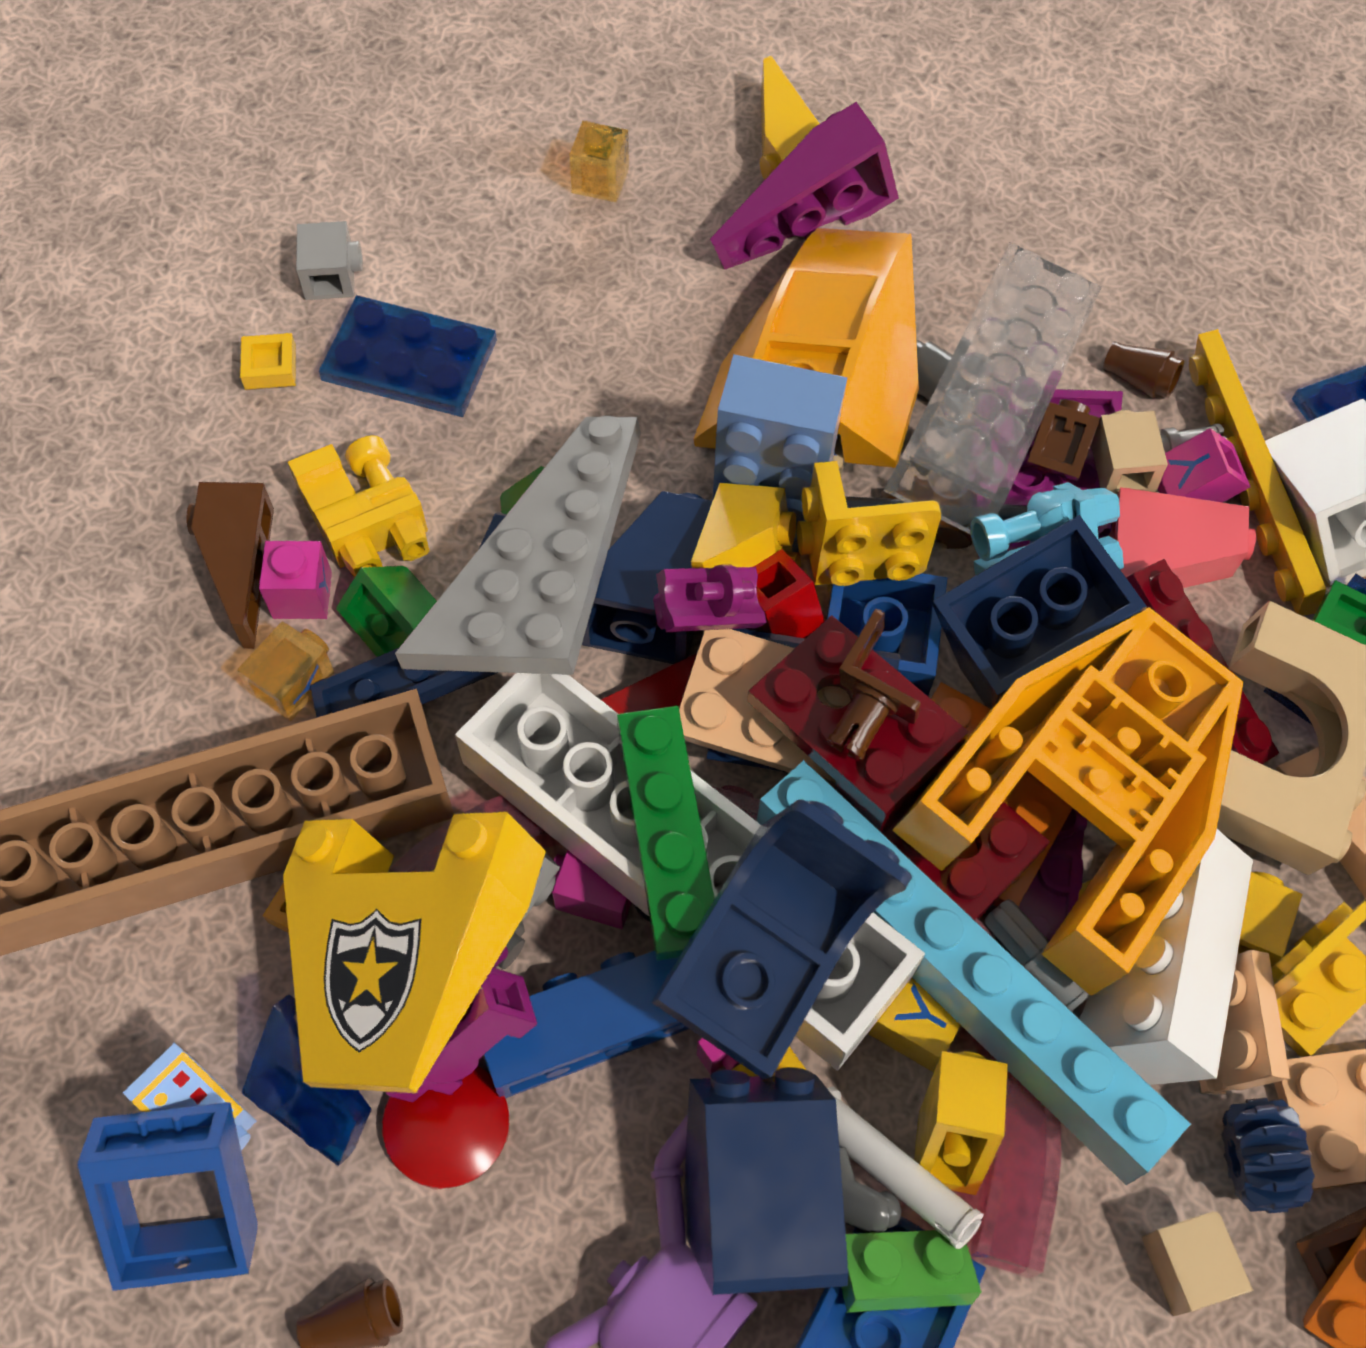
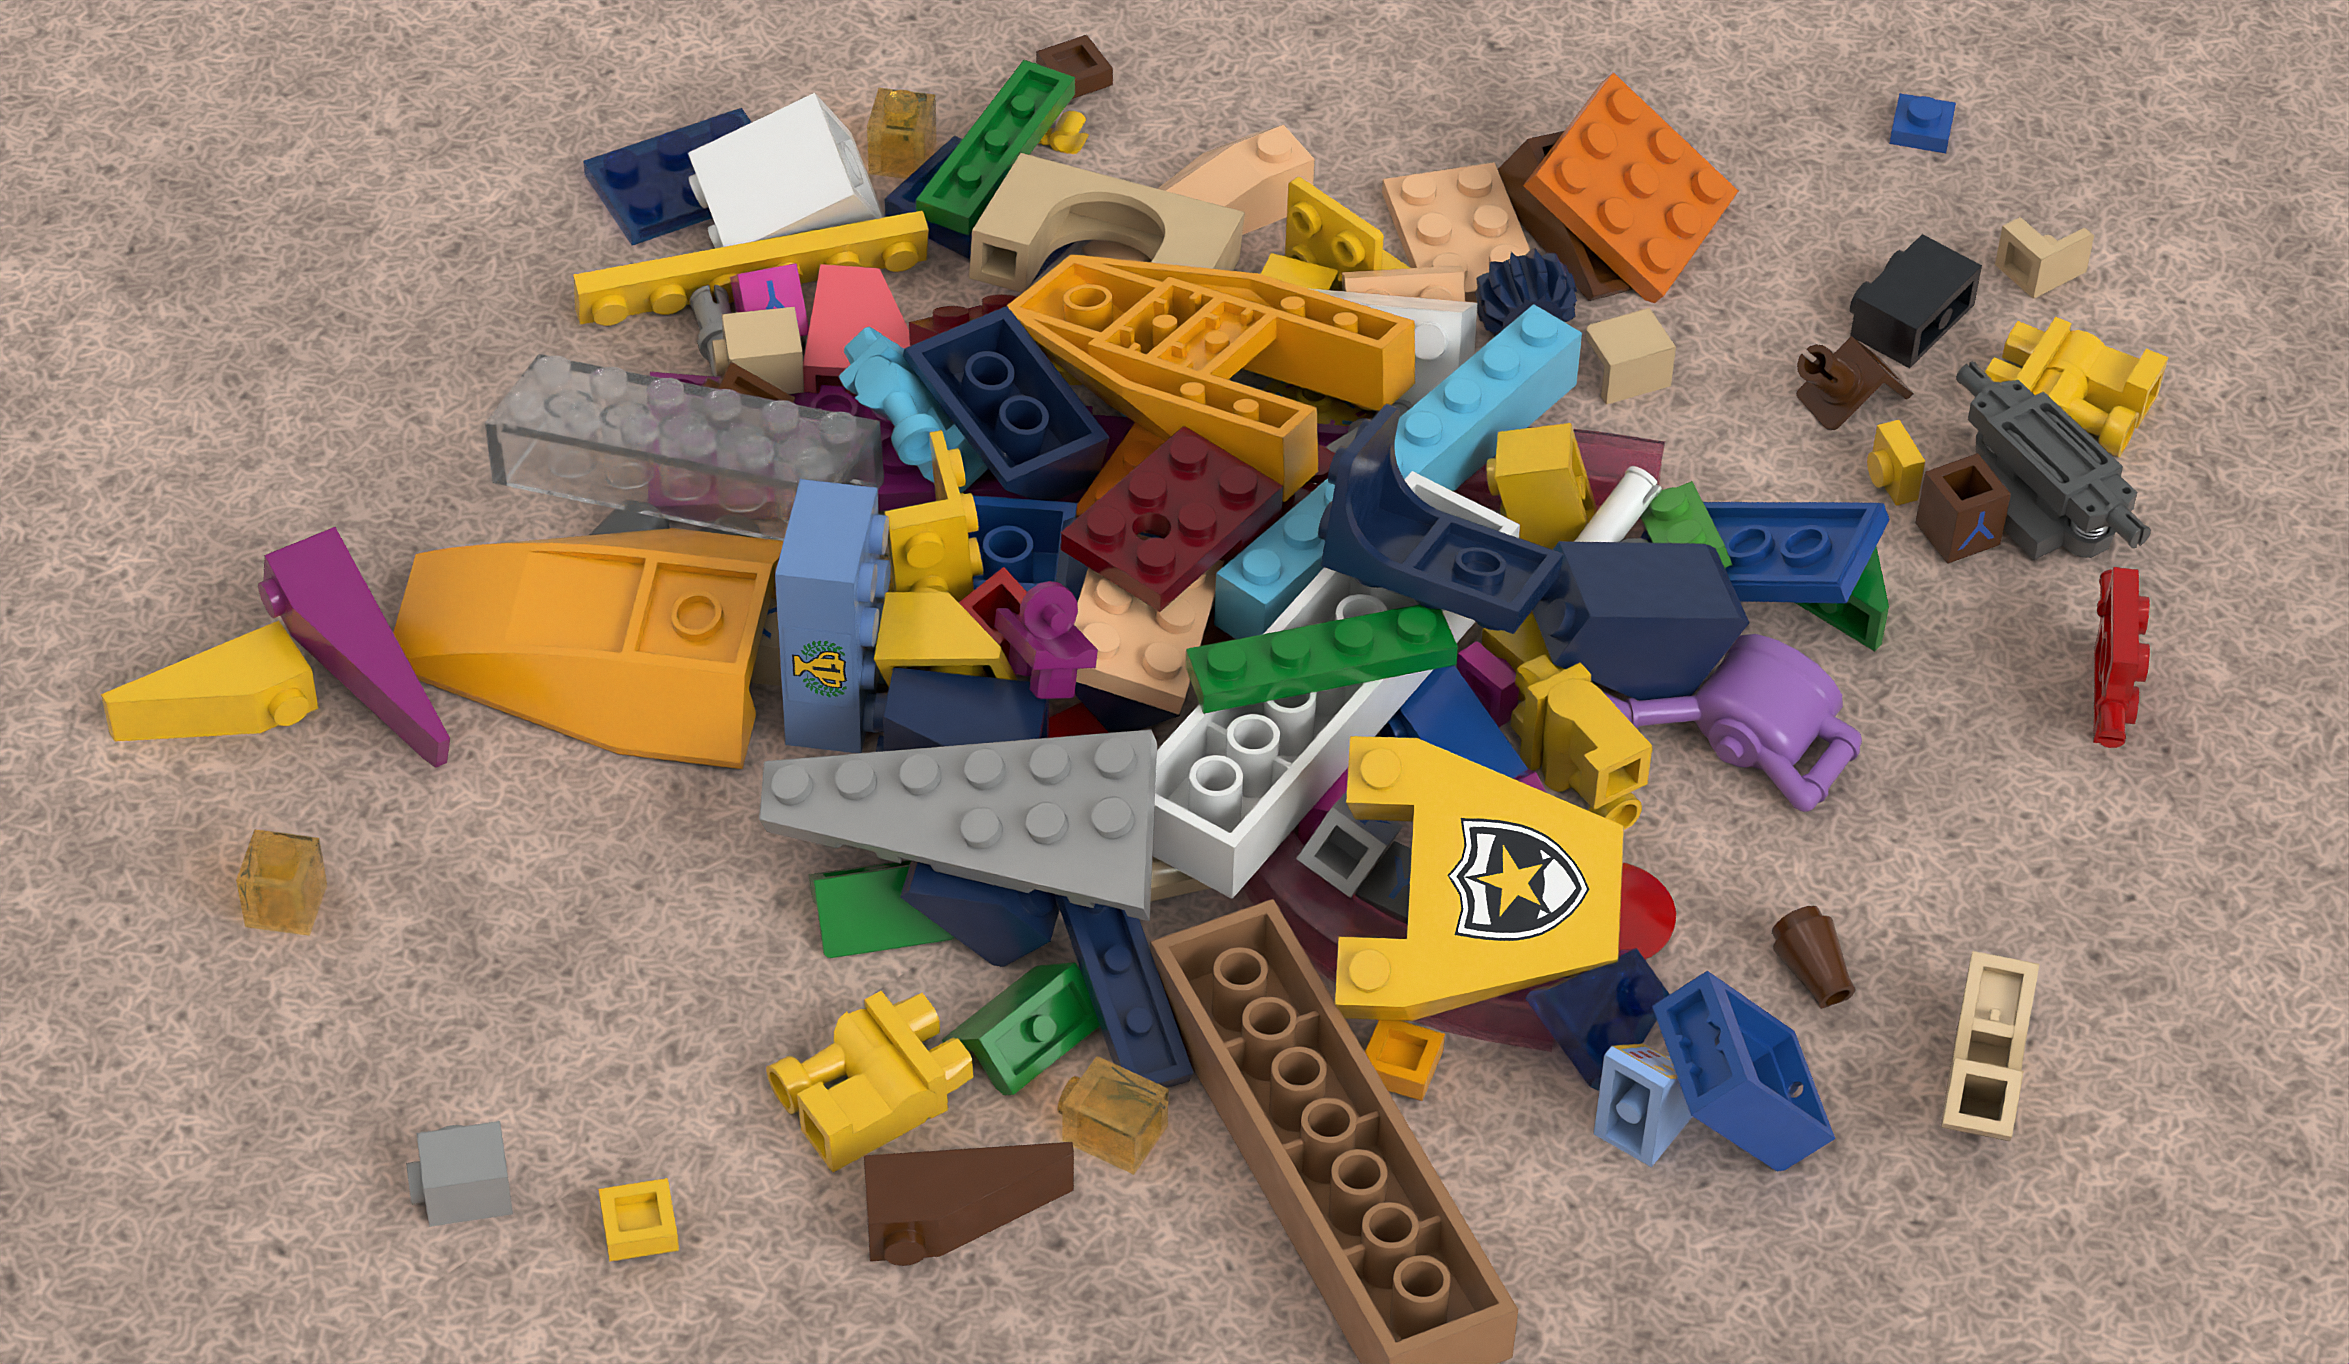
camera: 95 degrees left, 15 degrees down
dark pink brick [259,541,332,619] -> none
clear blue plate [319,295,497,417] -> none
reddish brown bracket [826,609,921,761] -> none
reddish brown cone [1103,341,1184,399] -> none
none -> yellow hips [1510,654,1653,830]

